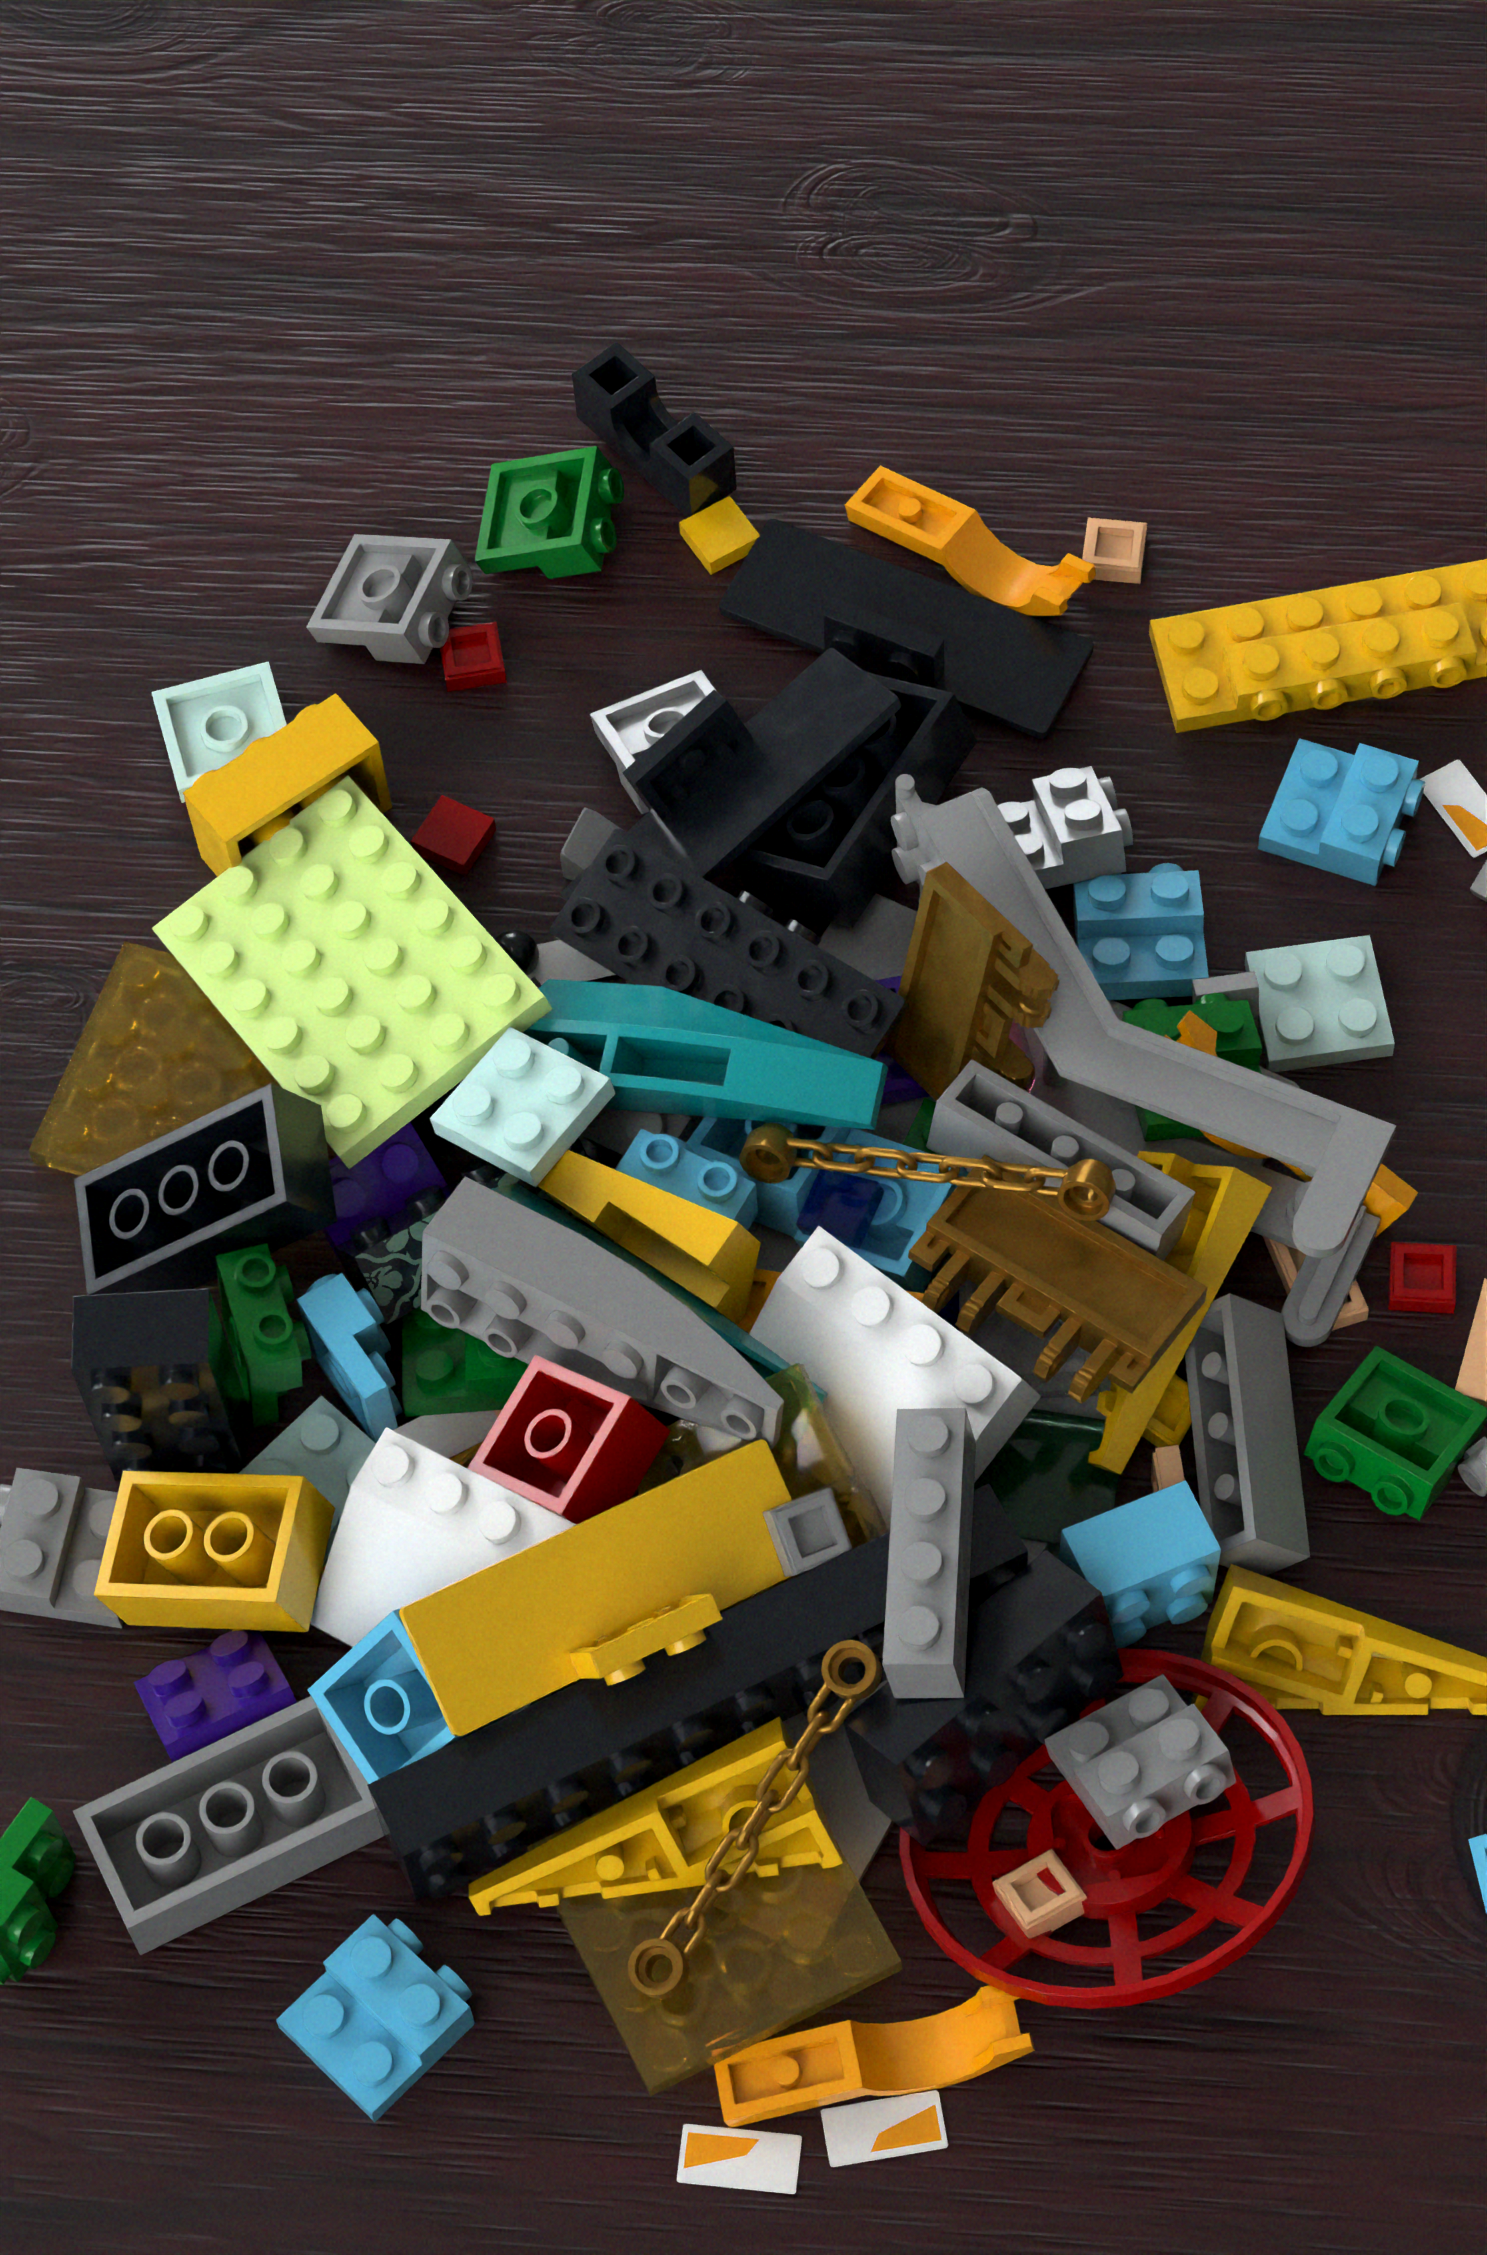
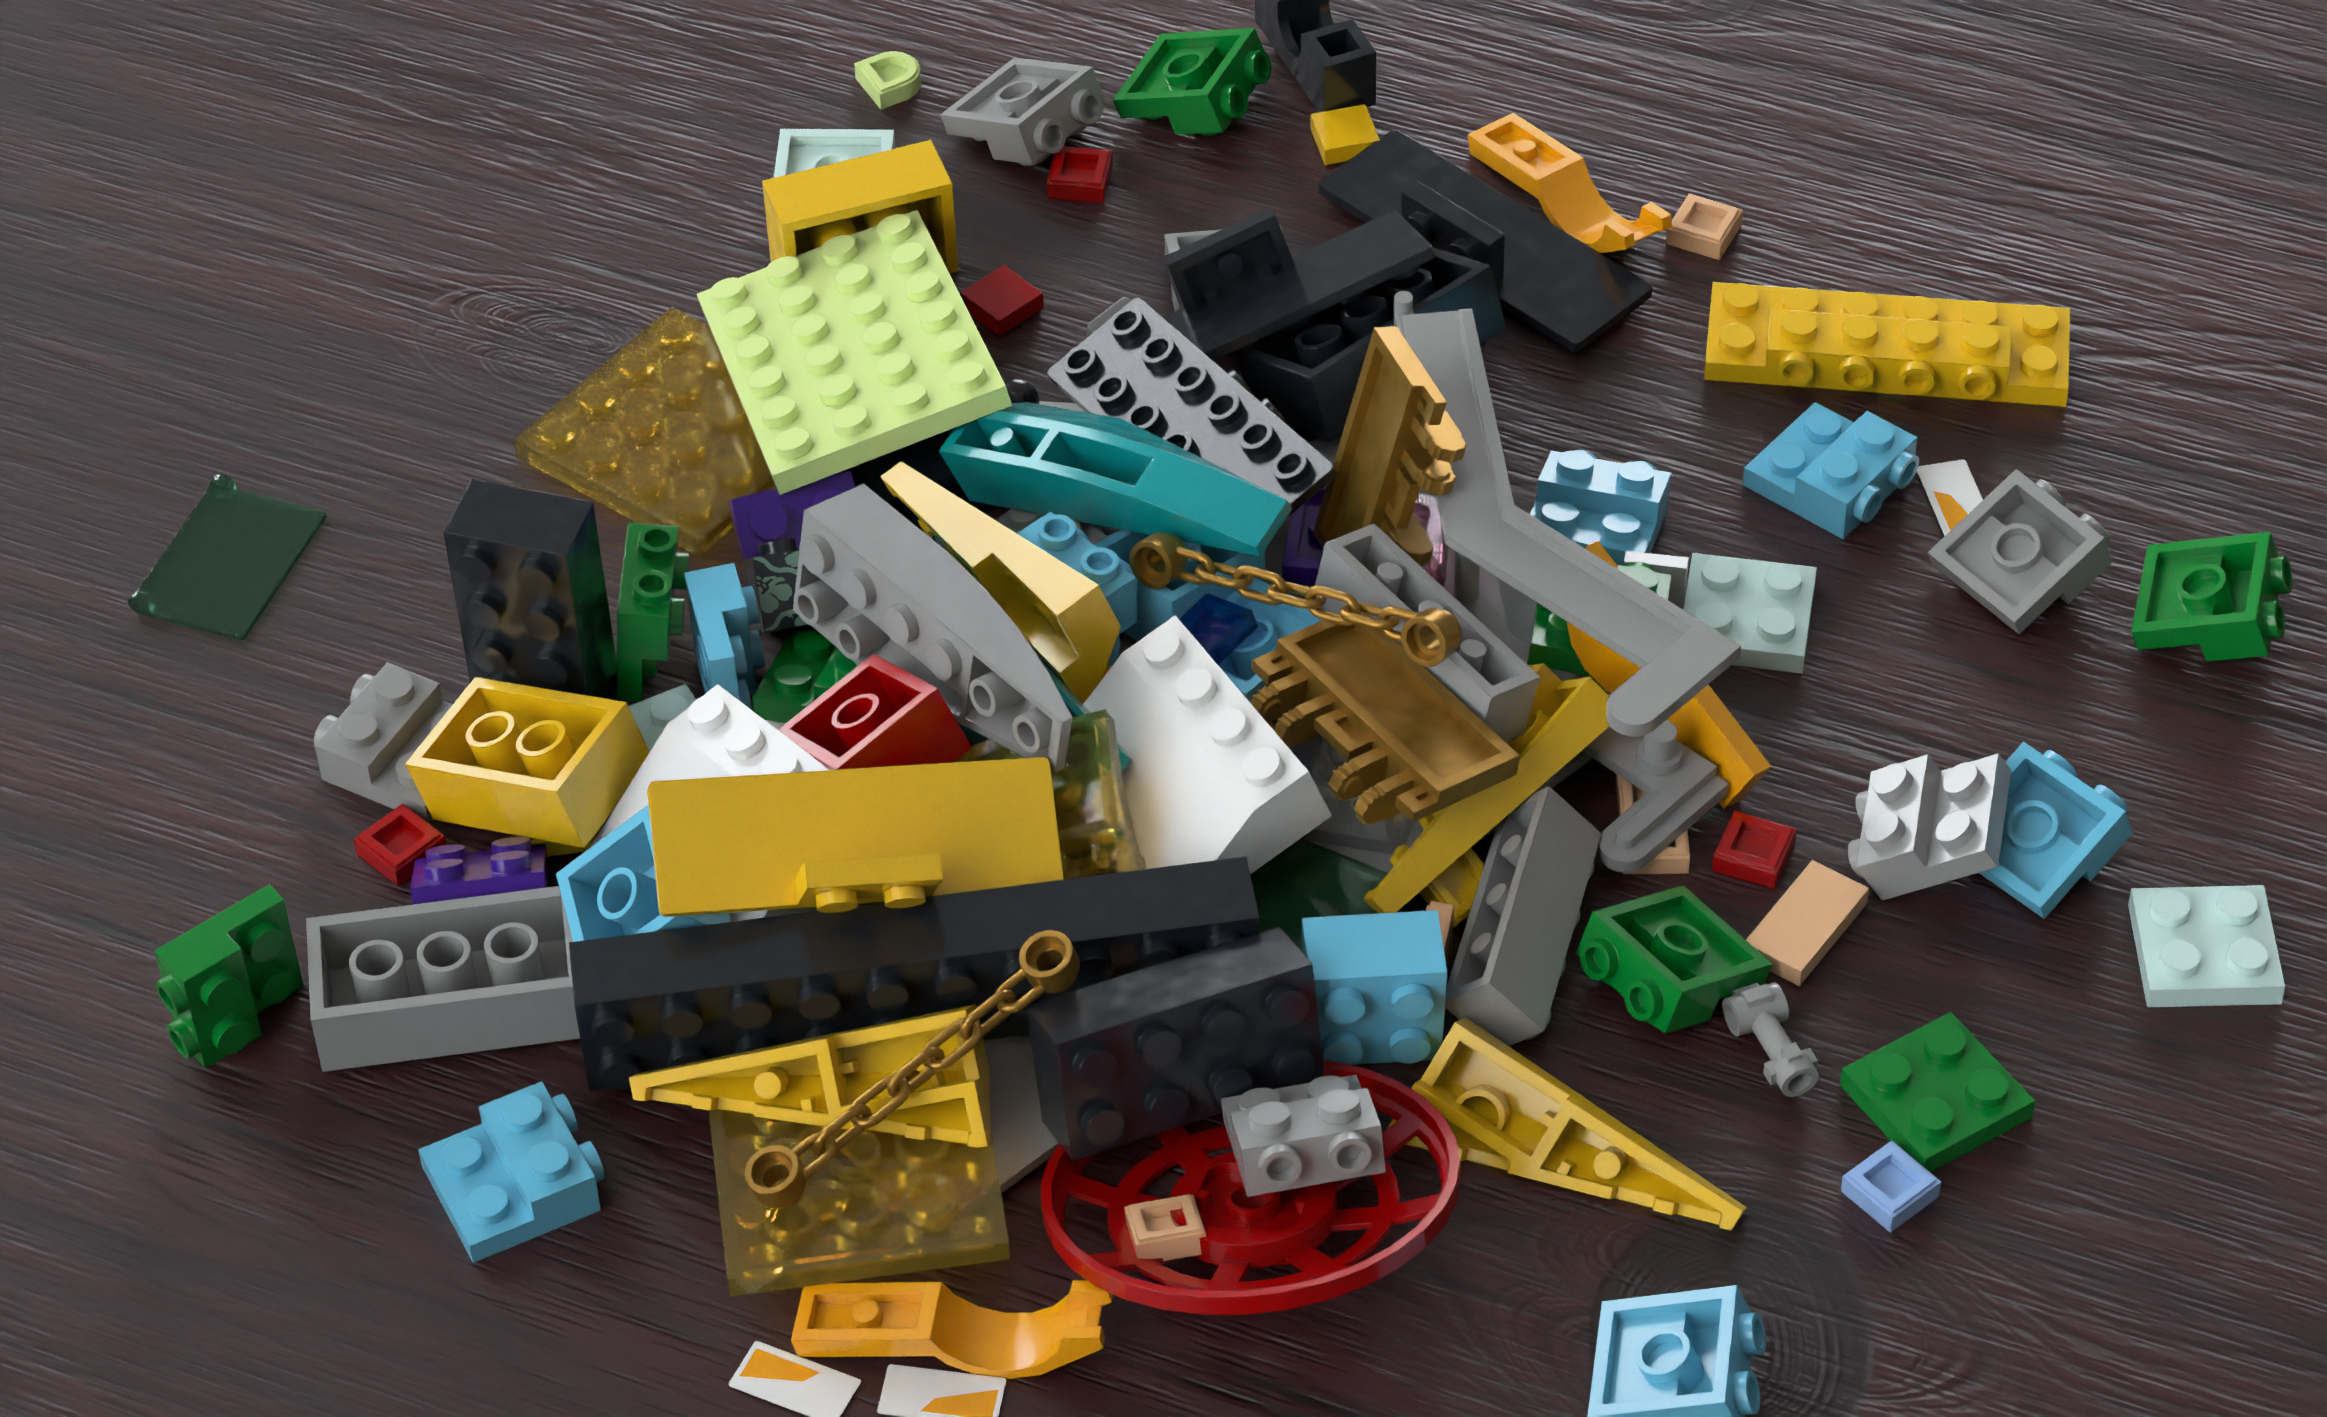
camera: 15 degrees right, 15 degrees down
black brick [74,1083,337,1295] -> none
light aqua plate [430,1027,616,1187] -> none
light grey tile [762,1488,852,1577] -> none
light grey brick [882,1408,976,1698] -> none
light grey plate [998,766,1133,889] -> none
none -> red tile [353,803,447,887]
none -> yellowish green tile [854,51,921,110]

